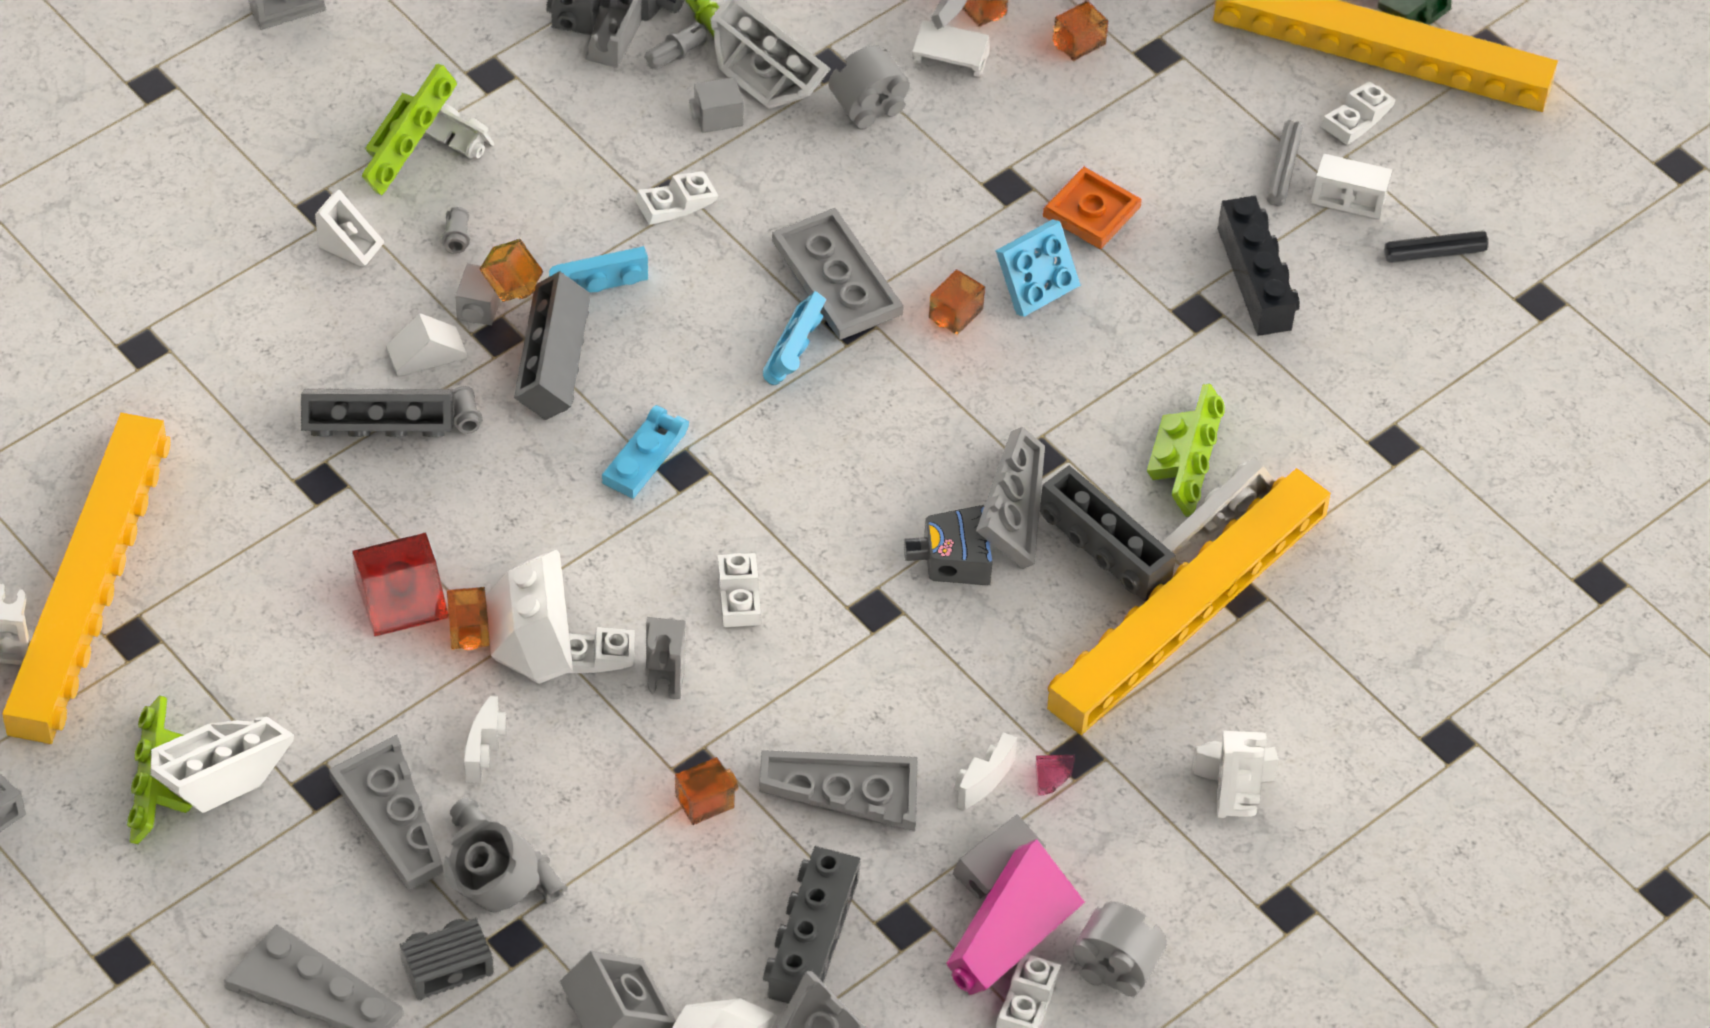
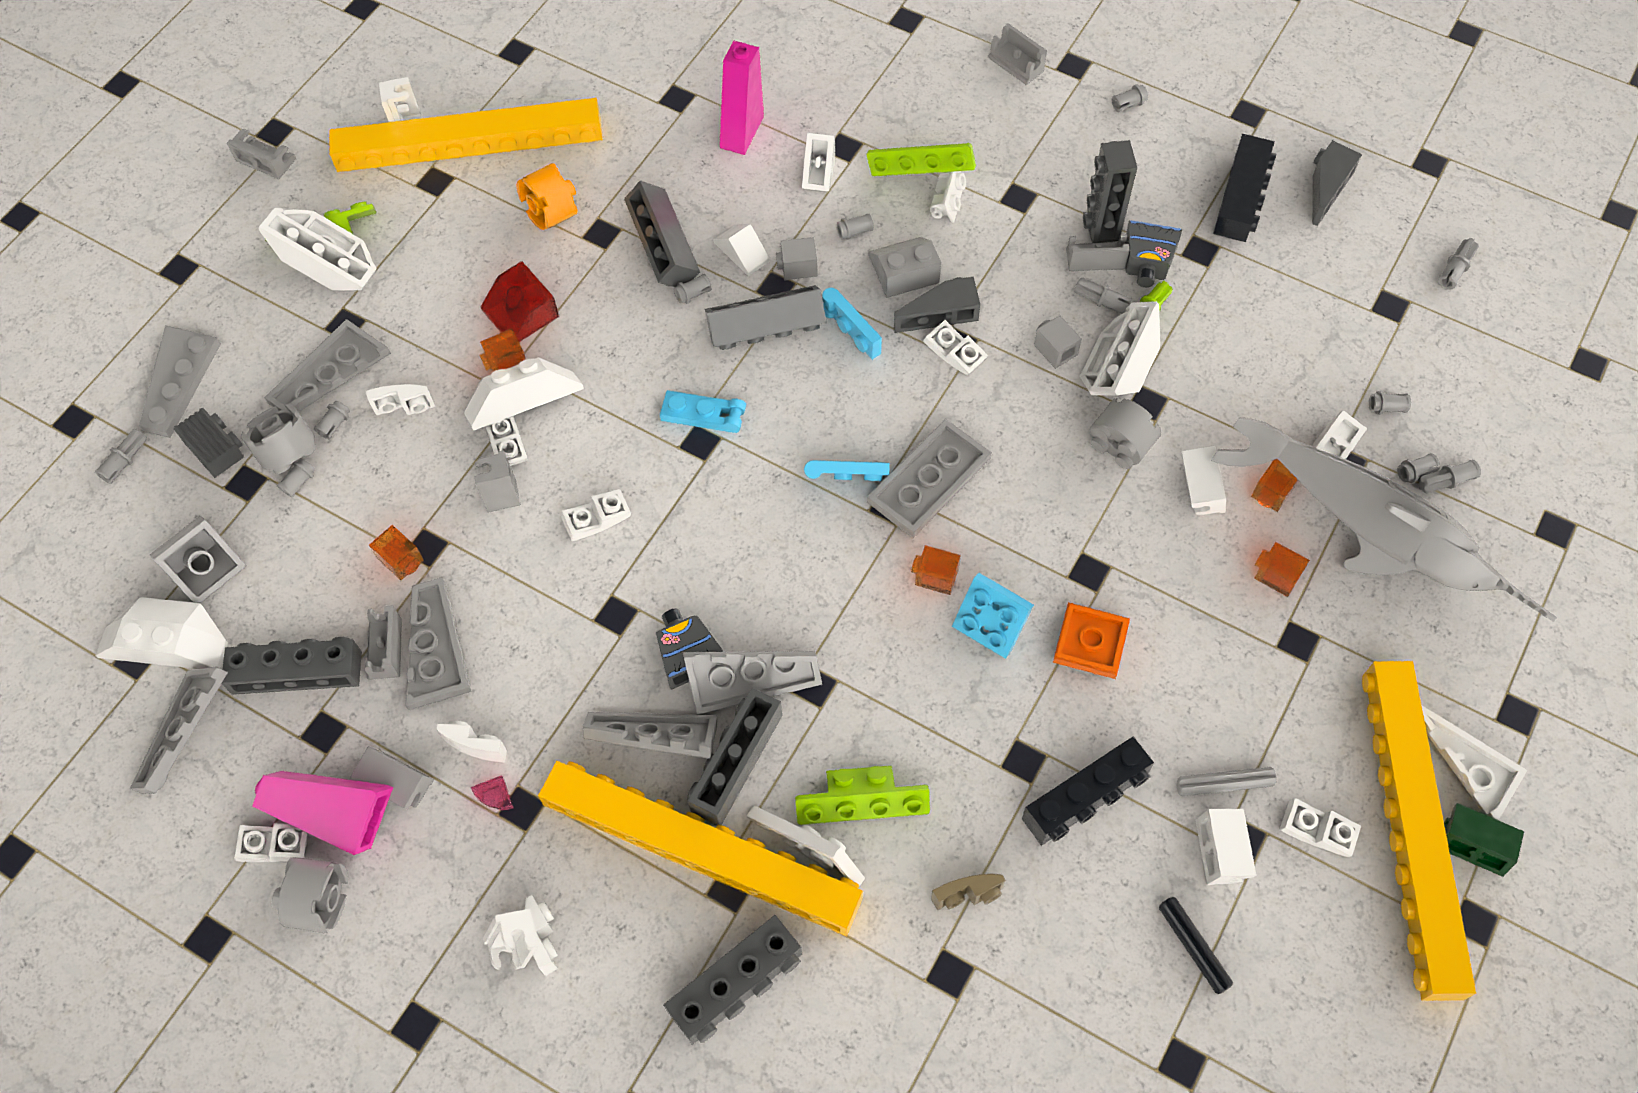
camera: 75 degrees right, 10 degrees up
clear orange brick [479,239,544,302] -> none
none -> light grey hinge [365,605,402,680]
none -> light orange brick [516,163,578,230]
none -> light grey wing [583,712,717,759]
none -> dark grey brick [664,915,802,1045]
none -> dark pink slope [720,40,764,155]
none -> light grey slope [868,237,941,298]
none -> dark grey slope [894,277,981,333]
none -> dark tan slope [931,874,1006,910]

